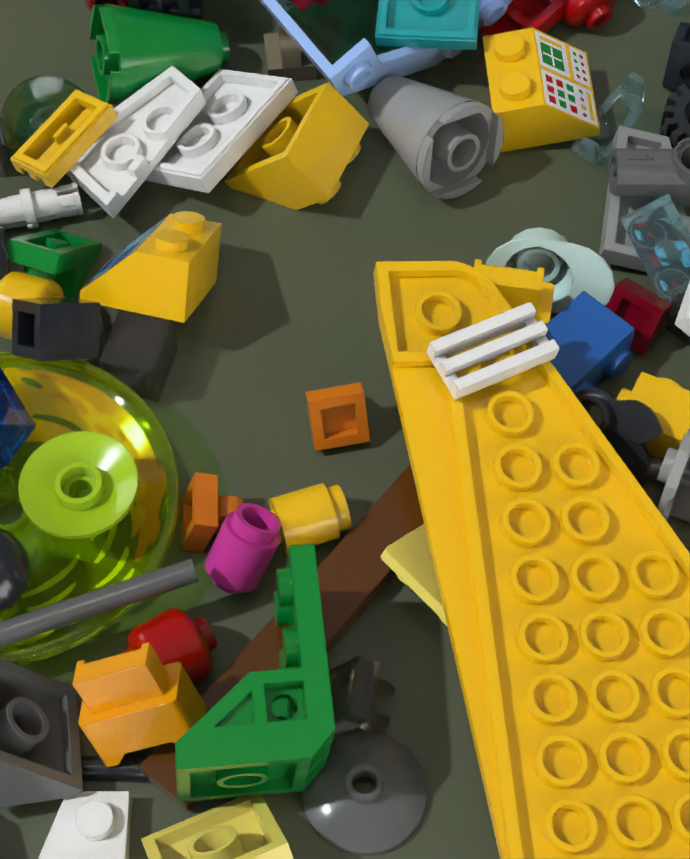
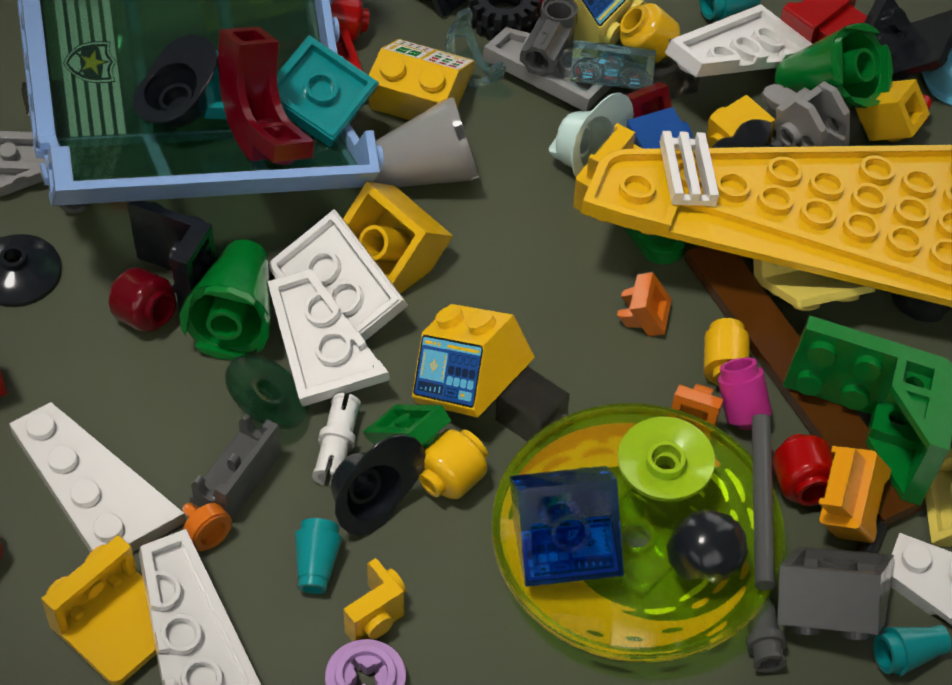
camera: 70 degrees left, 5 degrees down
yellow tile [10,89,118,188] -> none
black brick [12,297,103,361] -> none
dark tan tile [263,19,317,81] -> none

